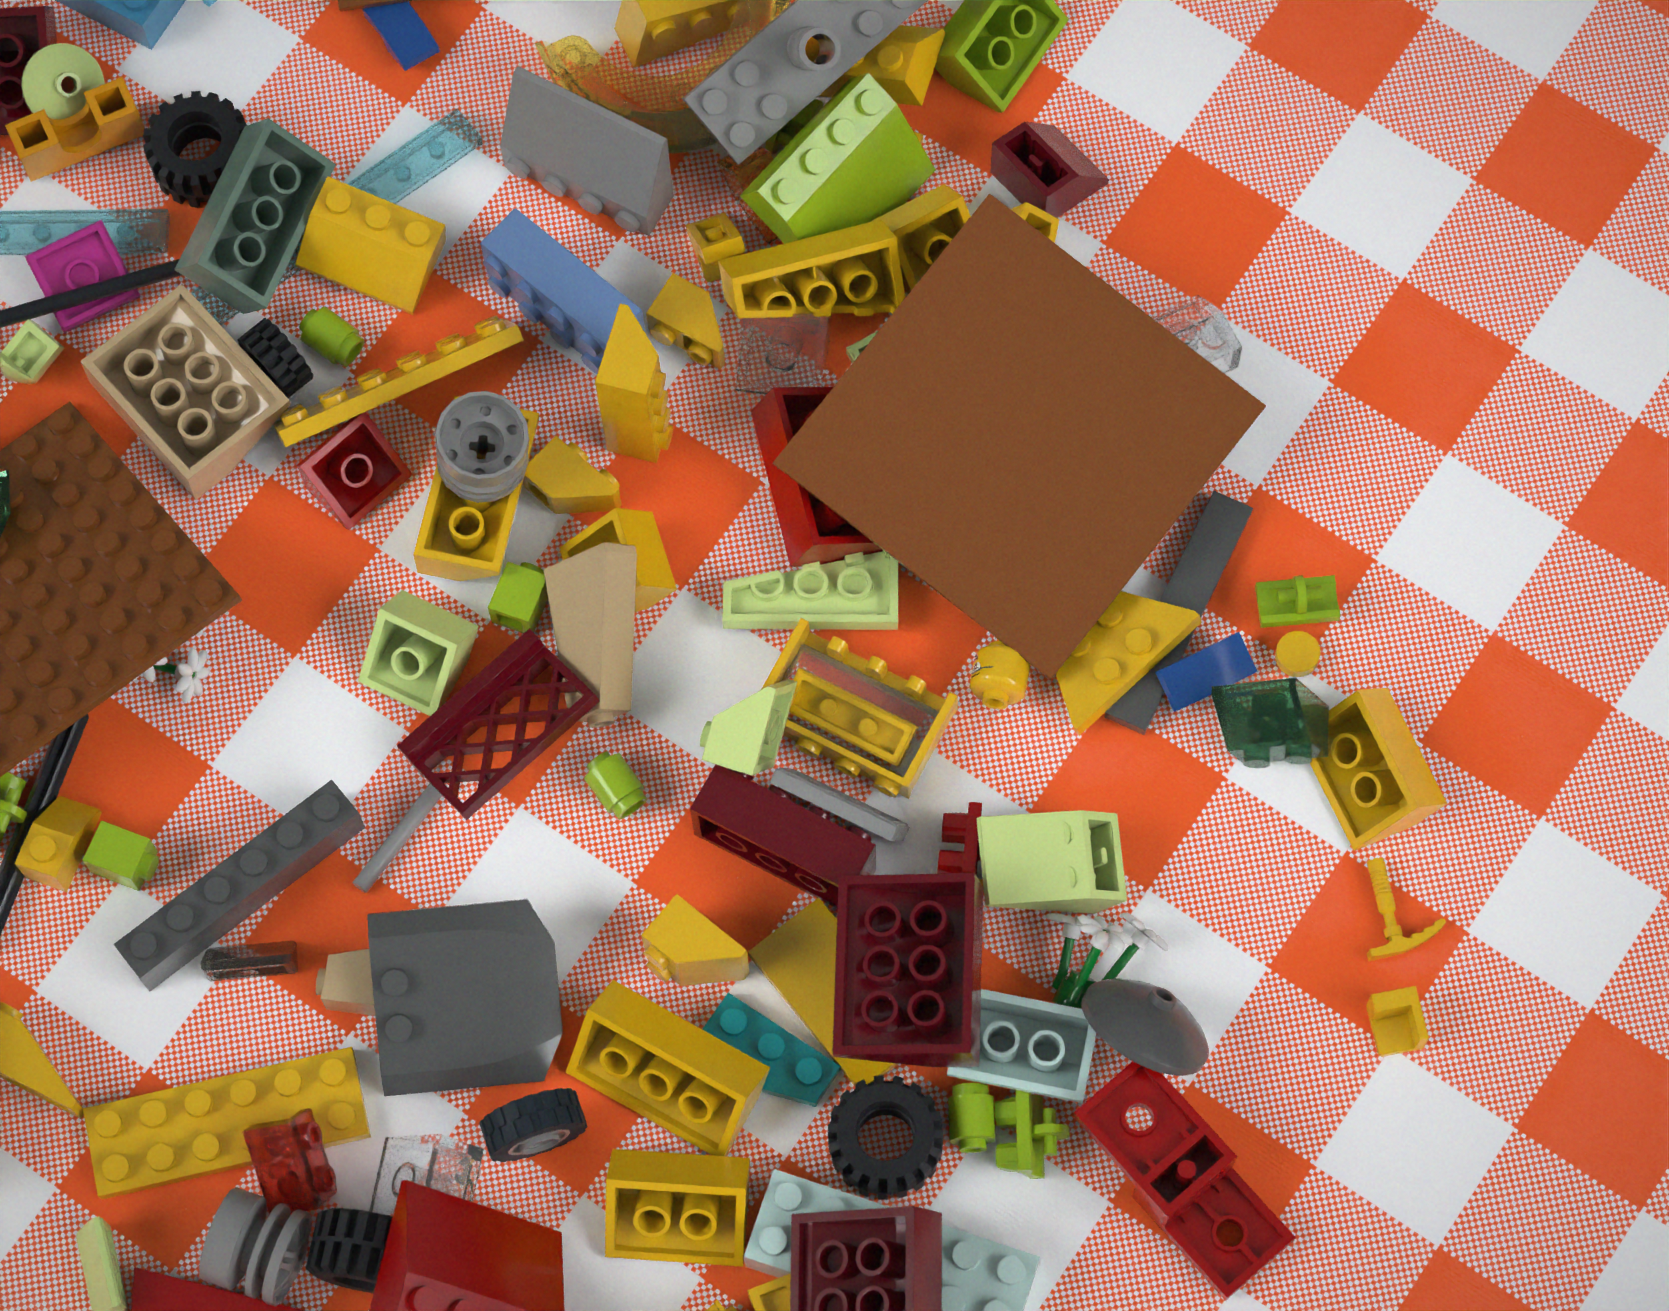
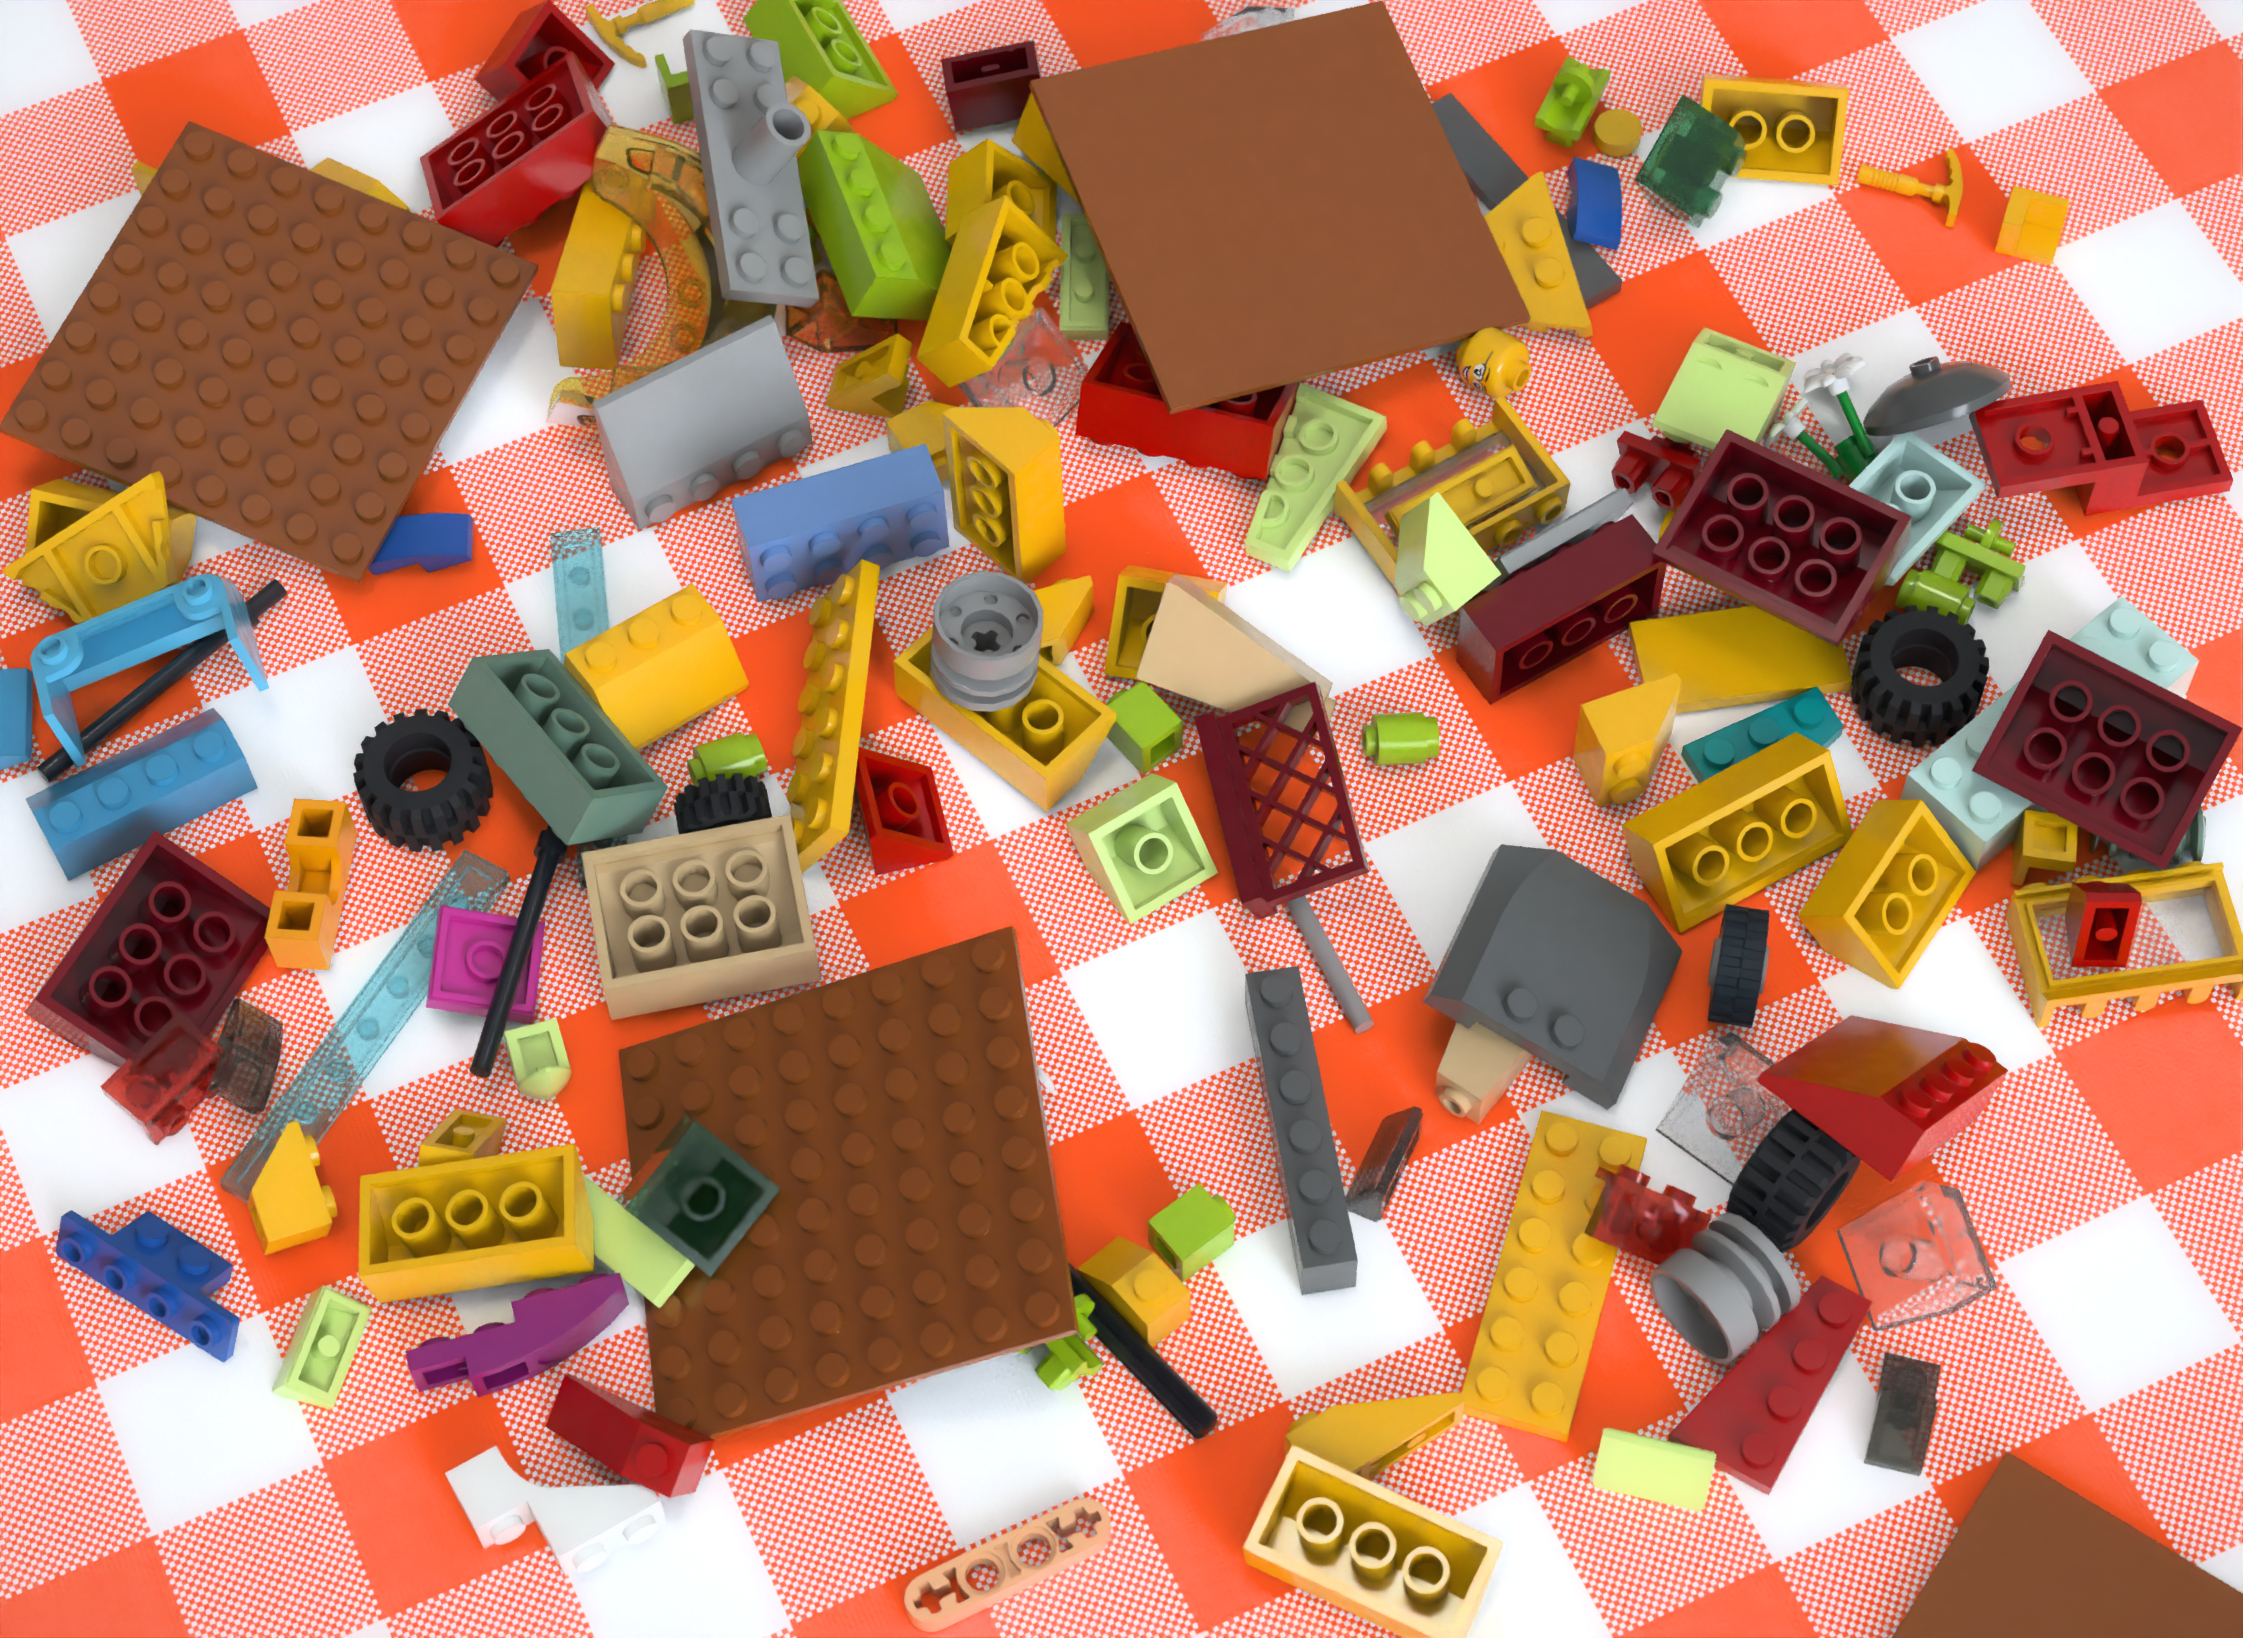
camera: 60 degrees left, 10 degrees down
yellowish green dish [22,43,105,119] -> none

